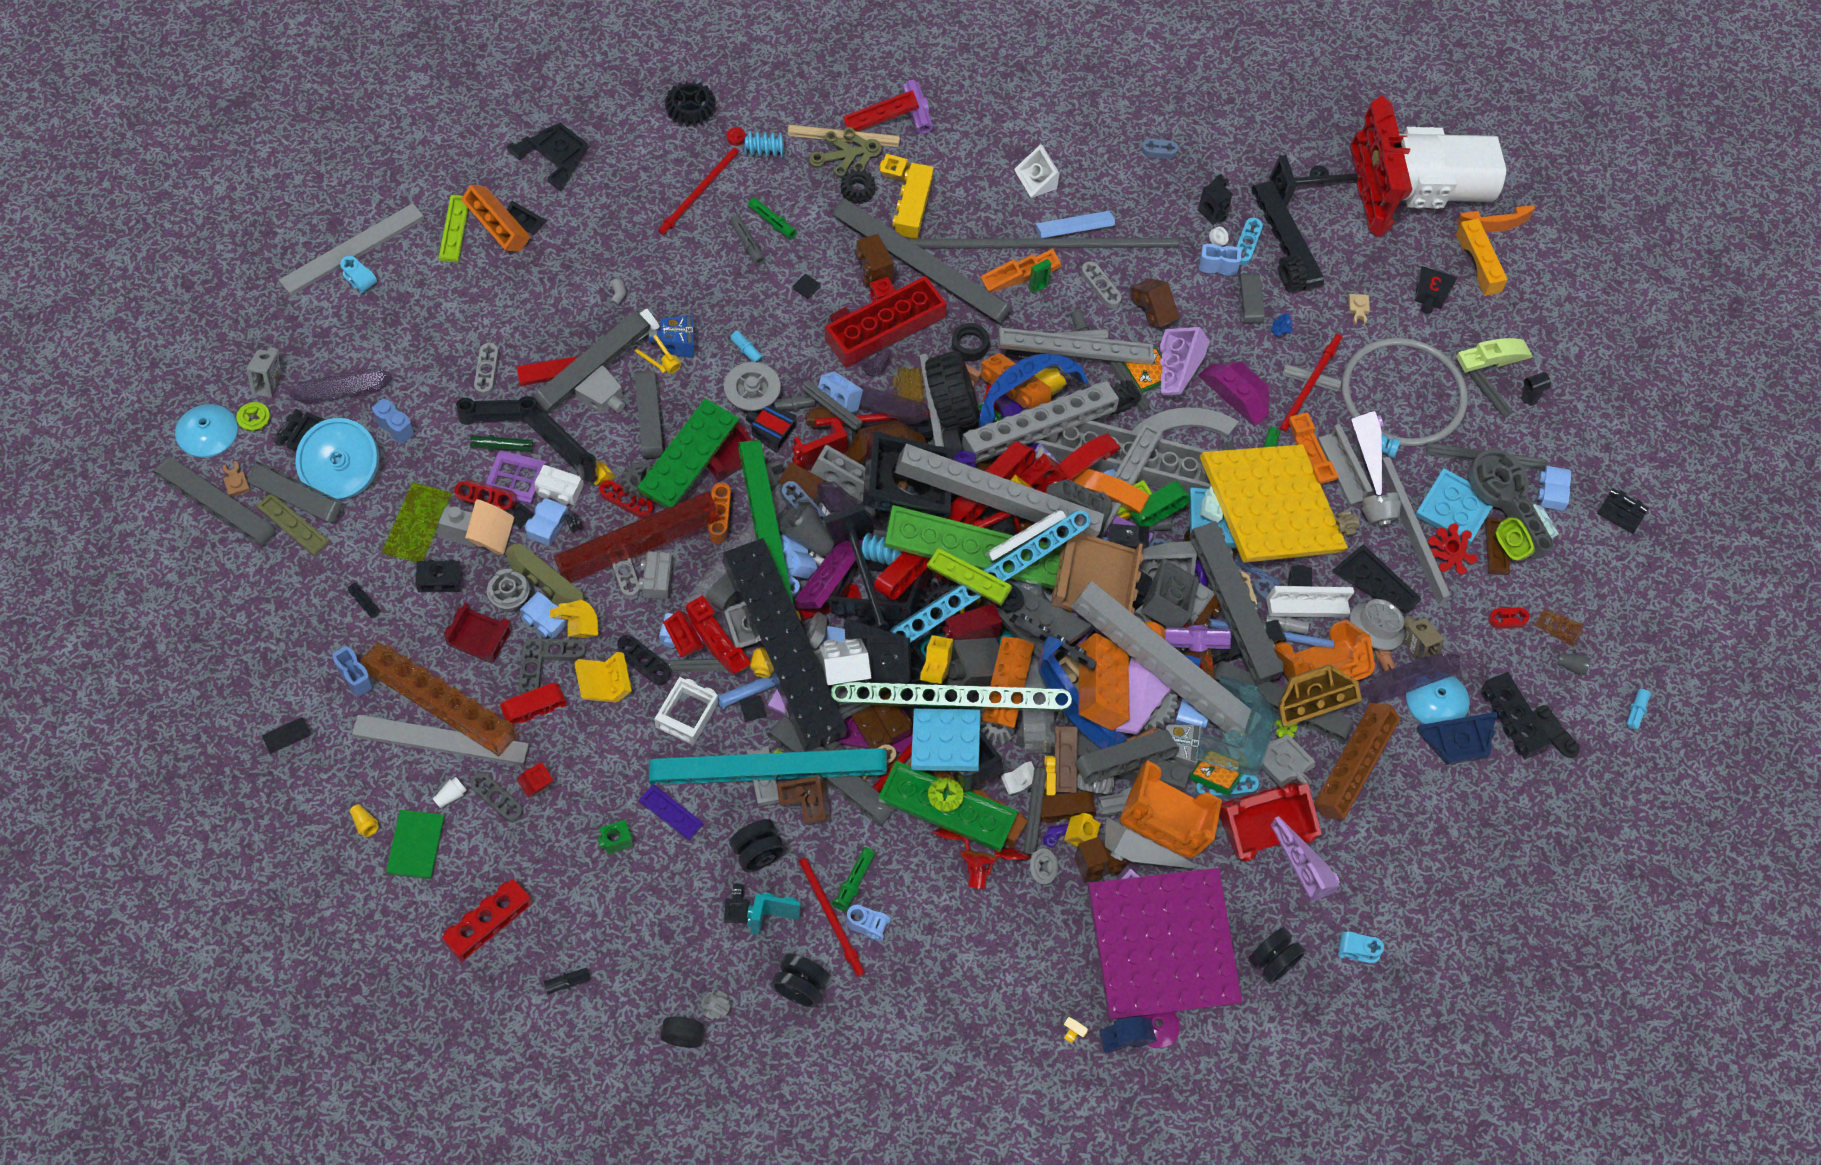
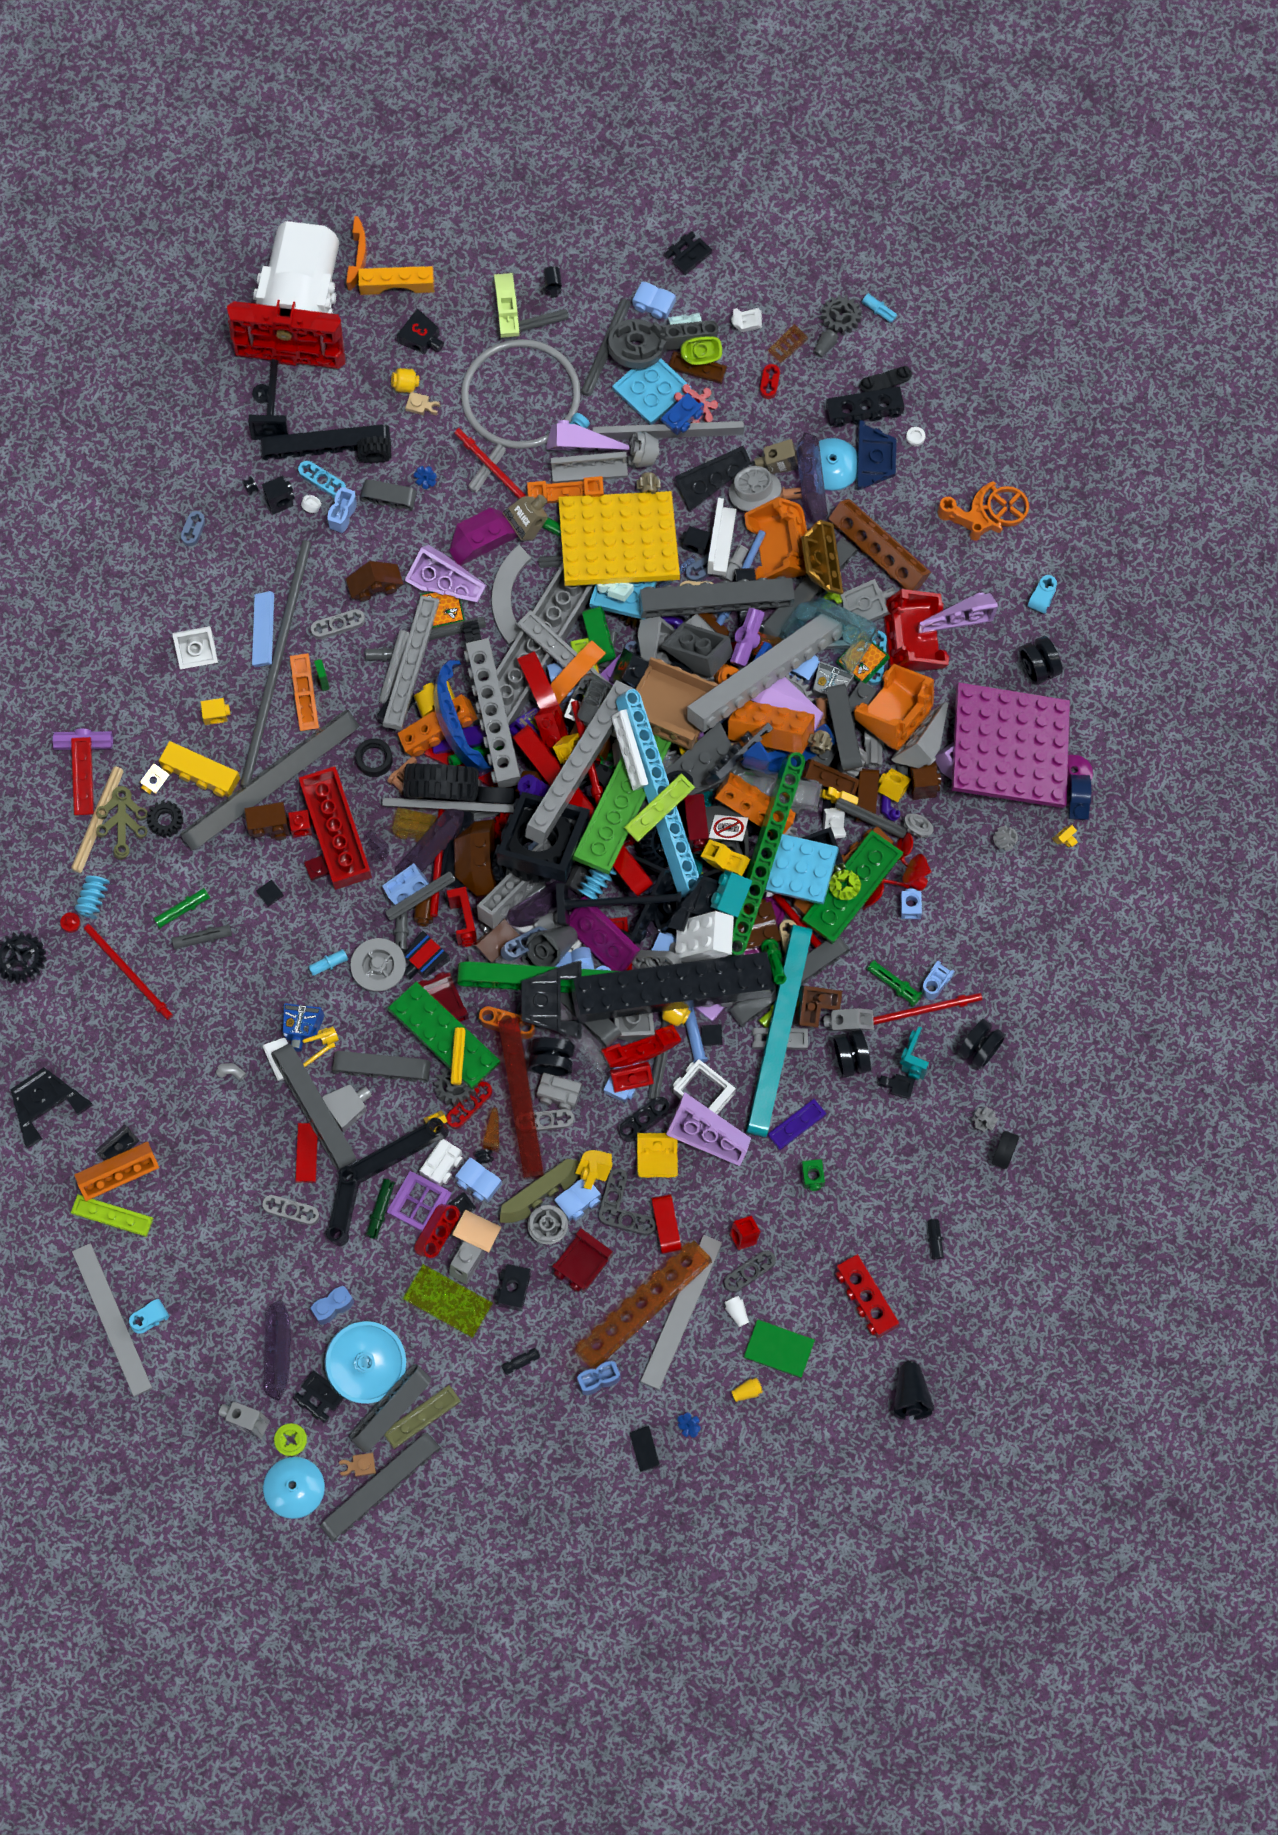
camera: 70 degrees left, 10 degrees up
none -> yellow brick [201,698,231,725]
none -> yellow head [391,368,419,393]
none -> yellow axle [451,1027,466,1085]
none -> clear orange slope [483,1107,499,1153]
none -> dark tan torso [503,495,548,541]
none -> black wing [521,960,582,1039]
none -> black wheel [528,1037,575,1076]
none -> blue bracket [661,393,704,435]
none -> lavender wedge [666,1092,751,1166]
none -> blue plant [677,1412,701,1438]
none -> sticker [709,815,748,841]
none -> teal brick [711,870,752,917]
none -> white bracket [732,308,762,332]
none -> green pin [761,938,787,985]
none -> dark tan gear [808,730,833,755]
none -> dark grey gear [821,295,862,335]
none -> light grey torso [824,1008,874,1031]
none -> black cone [893,1361,934,1420]
none -> light blue brick [901,889,922,919]
none -> white tile [906,427,925,446]
none -> orange piece [937,481,1029,541]
none -> light grey gear [993,825,1018,851]

